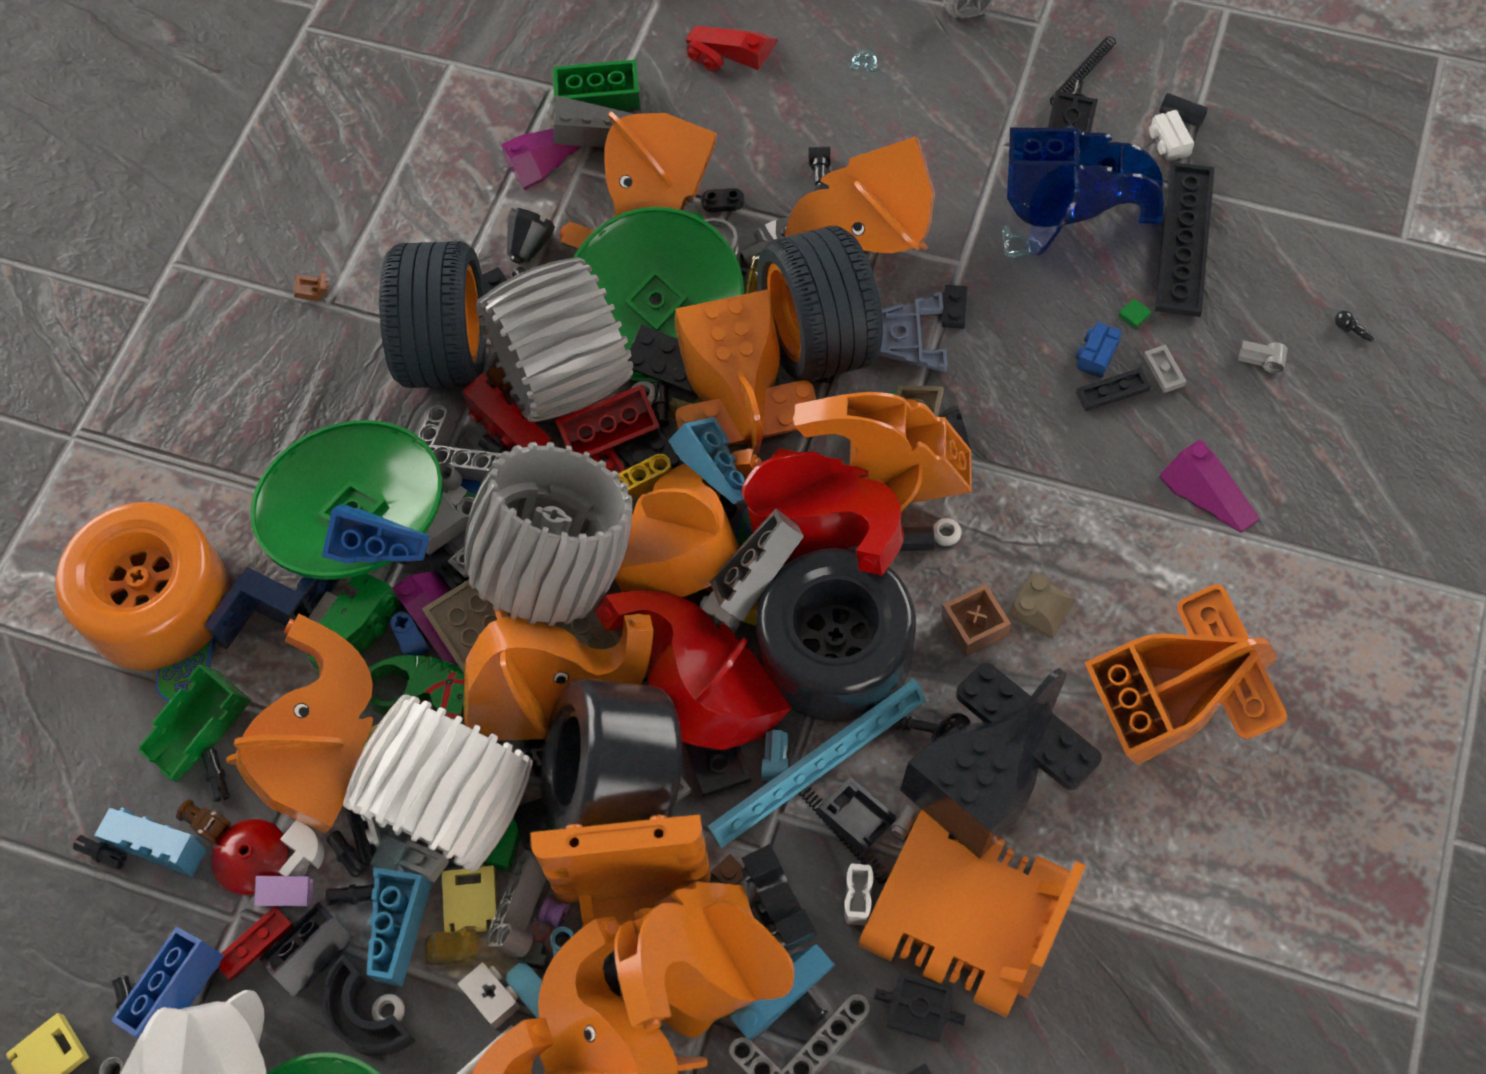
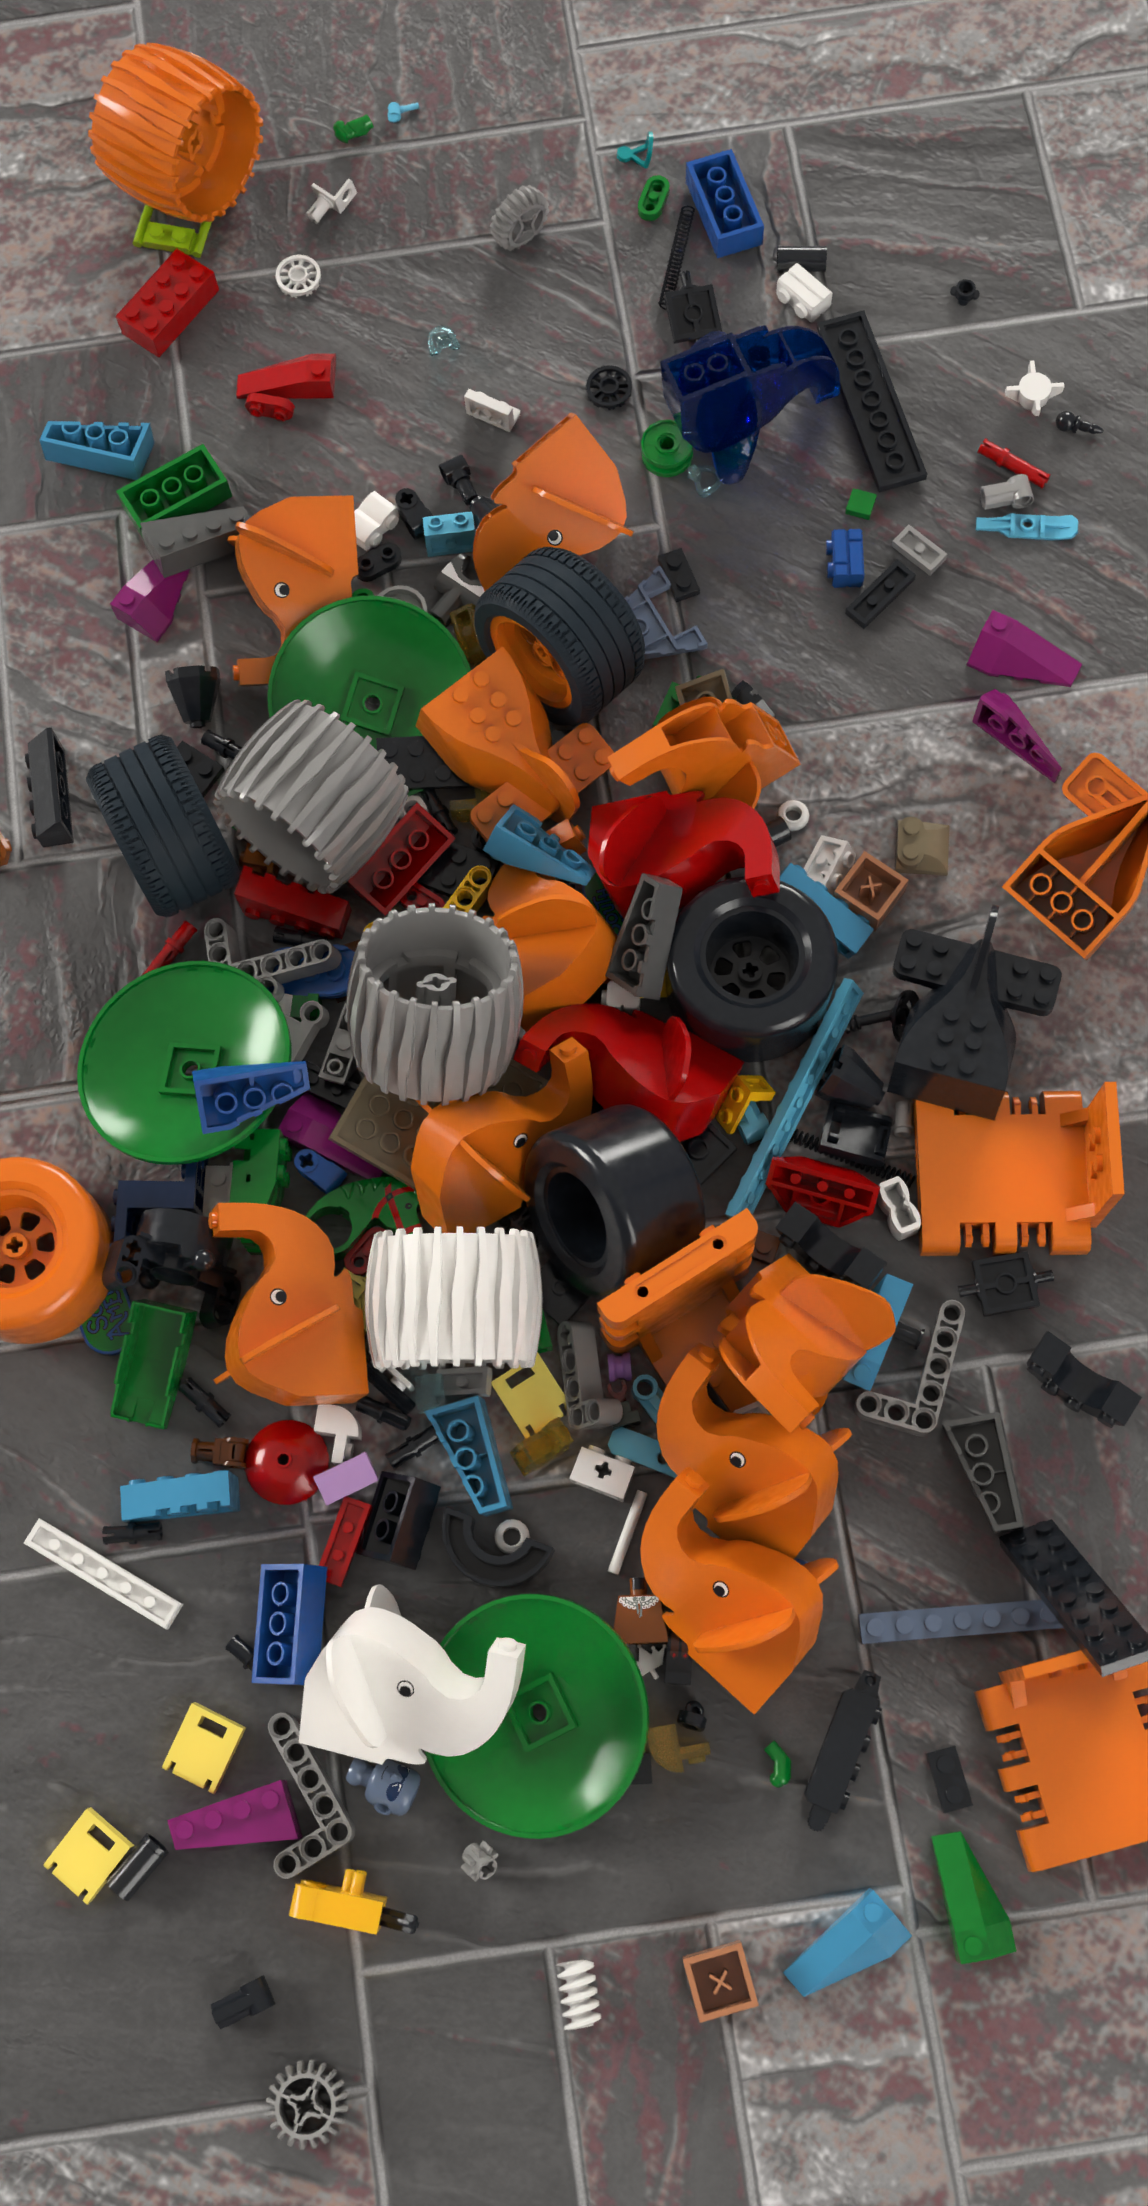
camera: 25 degrees left, 10 degrees up
none -> white tile [24,1518,183,1630]
none -> black slope [25,727,74,848]
none -> dark azure wedge [39,421,155,480]
none -> black piece [102,1208,241,1329]
none -> red pin [141,920,198,976]
none -> white brick [354,491,399,551]
none -> black piece [395,488,433,540]
none -> medium azure bracket [423,512,475,557]
none -> white bracket [464,389,520,432]
none -> black wheel [586,365,632,410]
none -> green plate [638,175,669,221]
none -> green wheel [641,419,693,478]
none -> blue brick [686,149,764,258]
none -> yellow bracket [716,1075,776,1134]
none -> red wedge [765,1156,880,1228]
none -> dark azure wedge [780,863,874,959]
none -> white bracket [804,835,856,896]
none -> black cone [814,1044,885,1109]
none -> black plate [950,279,980,306]
none -> magenta wedge [972,689,1062,783]
none -> medium azure piece [976,513,1078,540]
none -> red pin [977,438,1051,489]
none -> white piece [1005,360,1064,416]

